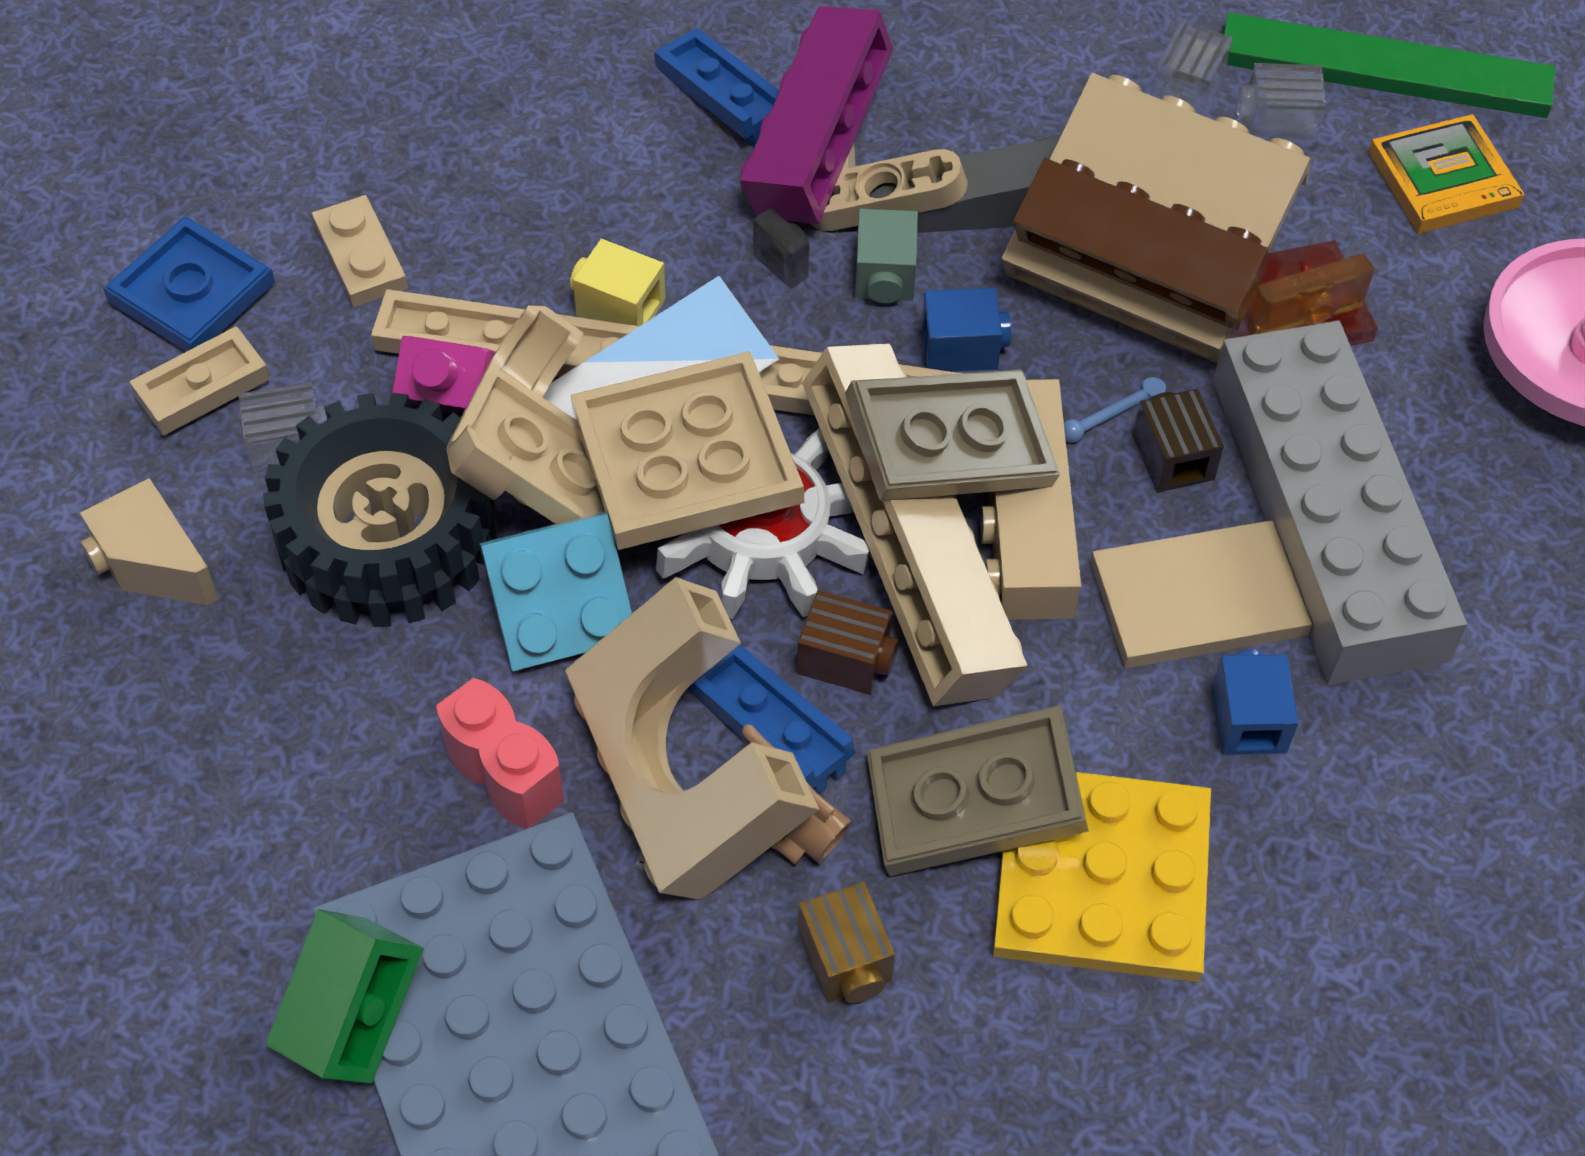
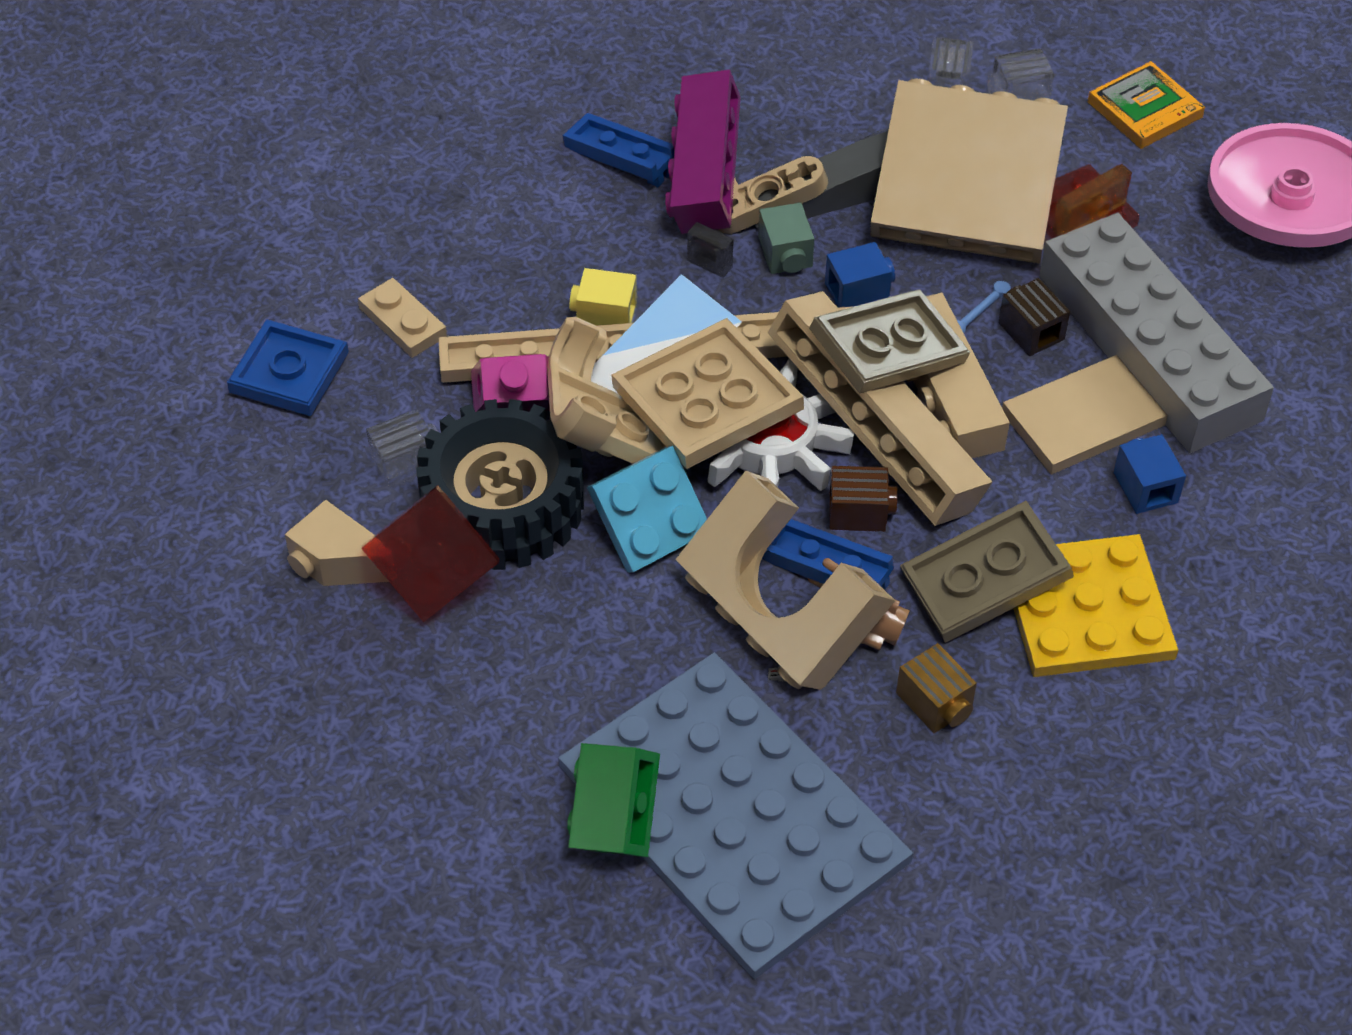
camera: 15 degrees left, 5 degrees down
tan plate [129,326,270,436] -> none
coral brick [436,678,564,829] -> none
reddish brown brick [1013,157,1268,331] -> none
green tile [1218,12,1555,118] -> none
none -> clear red plate [361,485,499,622]

